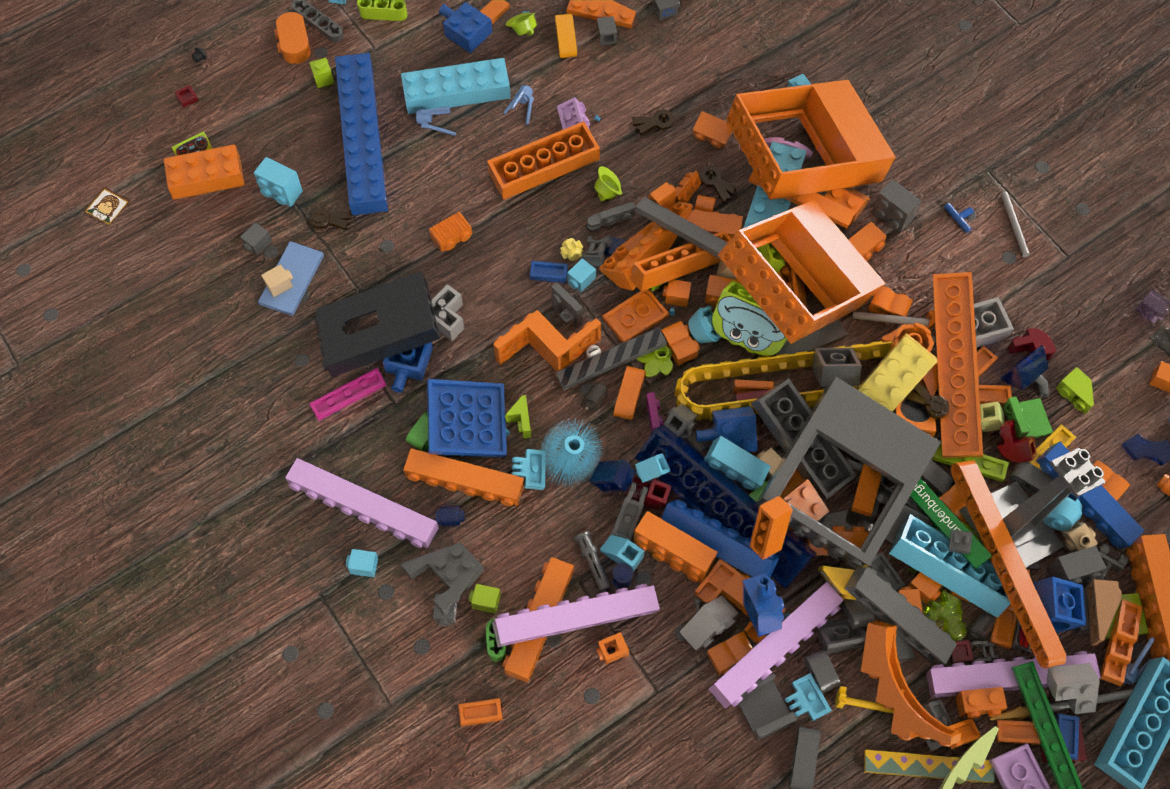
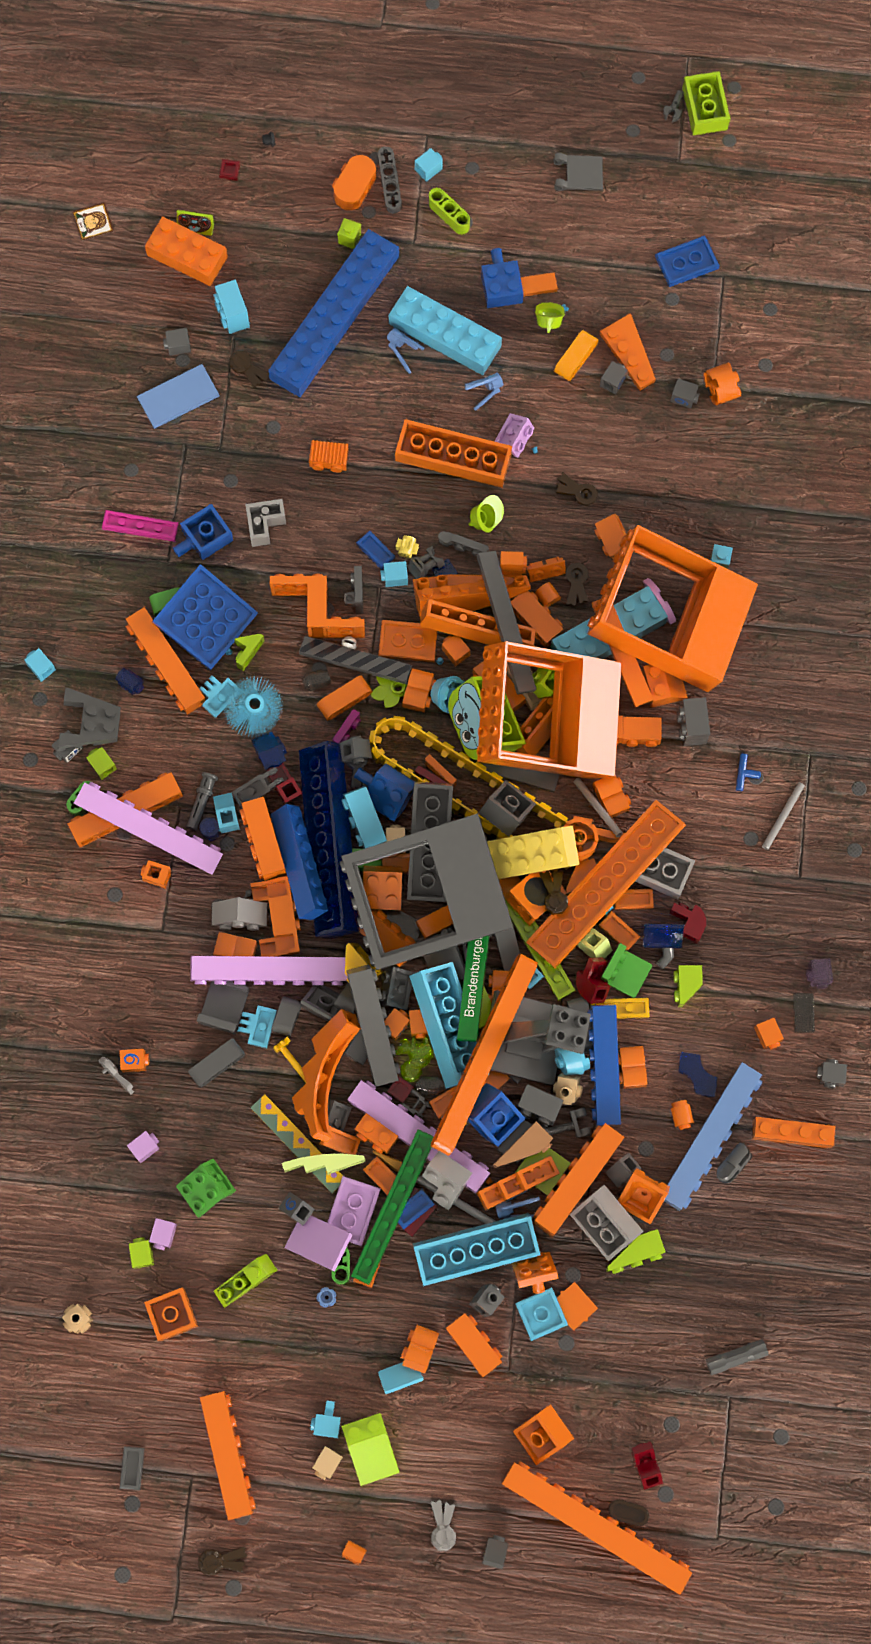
camera: 40 degrees right, 10 degrees up
tan brick [261,264,293,297] -> none
lavender brick [285,458,439,549] -> none
black panel [315,272,440,377] -> none
orange tile [458,698,503,726] -> none
medium azure brick [635,453,670,483] -> none
blue brick [742,573,785,637] -> none
orange brick [750,496,793,560] -> none
dark grey tile [949,530,973,555] -> none

